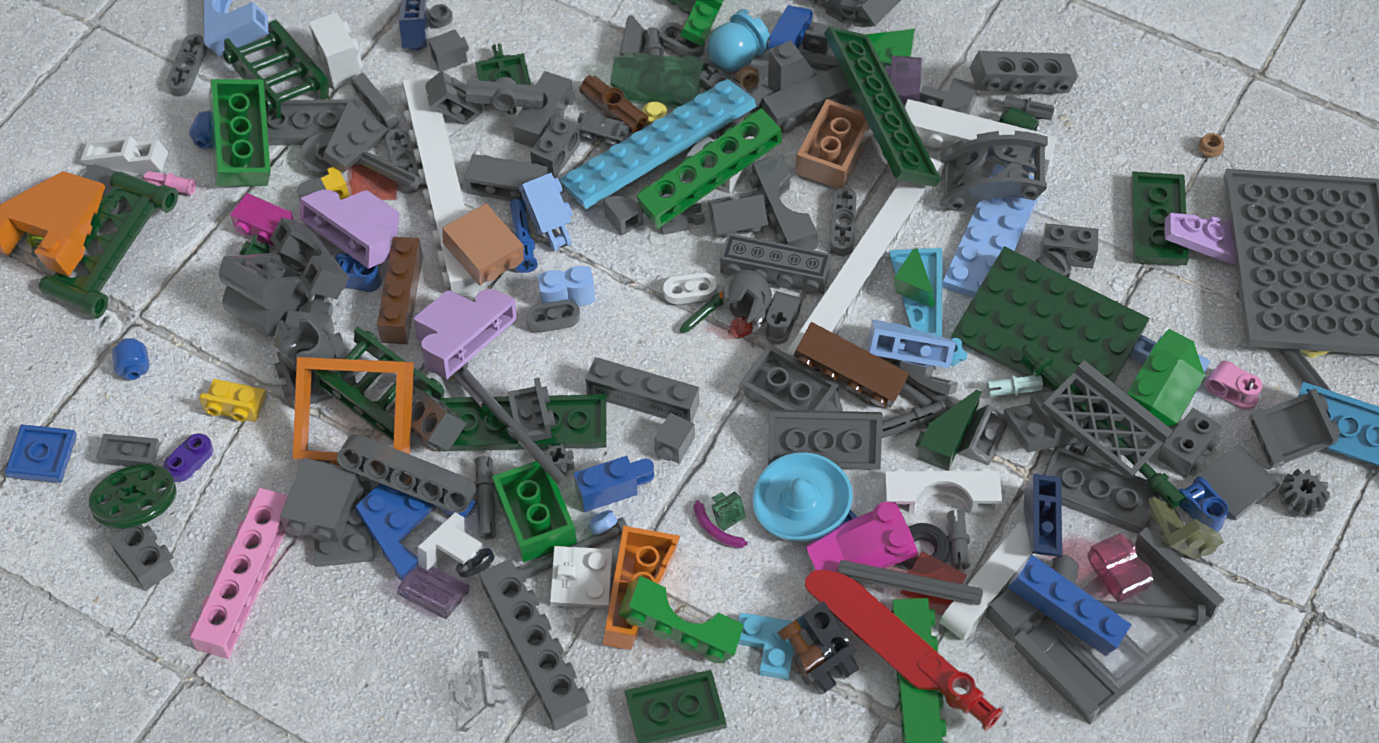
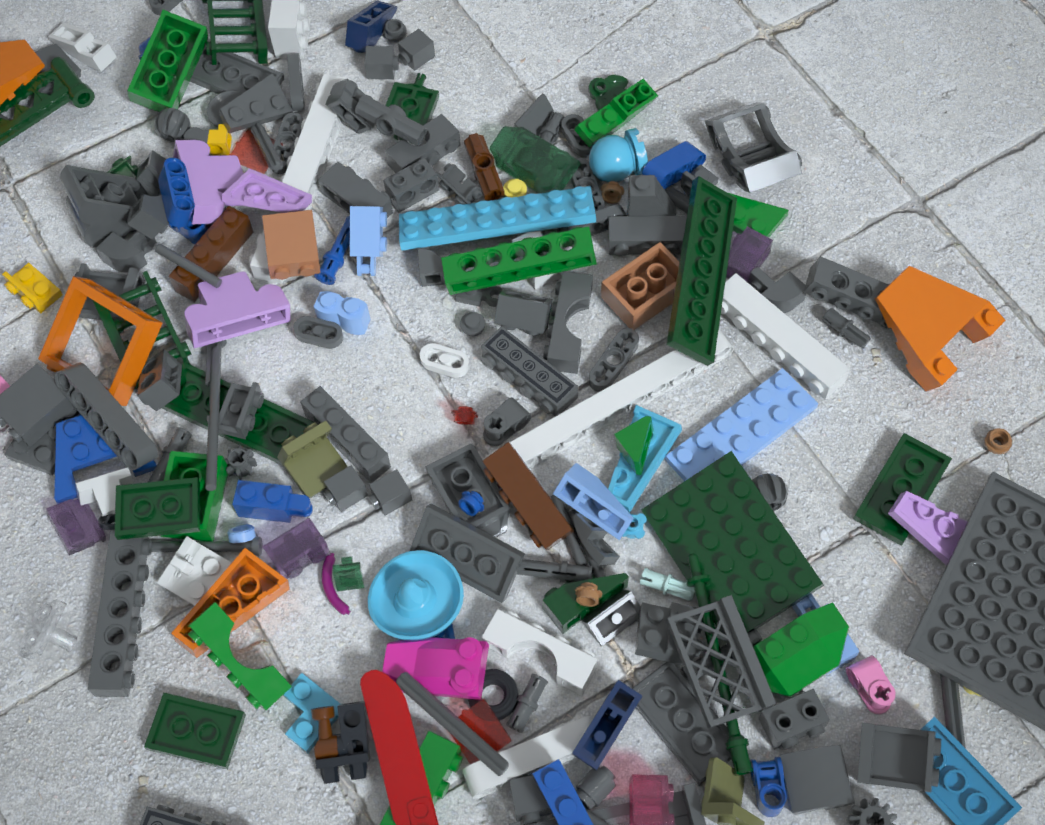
camera: 30 degrees right, 5 degrees up
bright pink axle [143,171,196,196] -> none
dark pink brick [230,193,294,246] -> none
dark grey helmet [274,319,335,374] -> none
dark green piece [679,292,724,334] -> none
dark grey helmet [722,269,772,333] -> none
dark grey fence [940,131,1048,212] -> none
dark green brick [999,106,1039,131] -> none
dark grey brick [1040,223,1099,269] -> none
none -> dark green plate [115,477,200,540]
none -> dark grey piece [155,108,191,142]
none -> dark grey bar [155,244,222,288]
none -> blue beam [158,158,195,228]
none -> lavender wing [222,169,312,213]
none -> clear purple brick [263,518,330,579]
none -> olive bracket [277,420,348,498]
none -> dark grey brick [368,469,413,516]
none -> dark grey brick [398,28,435,71]
none -> blue plate [458,491,484,516]
none -> dark grey plate [460,312,485,337]
none -> medium nougat plate [575,582,602,607]
none -> orange wedge [875,266,1006,392]

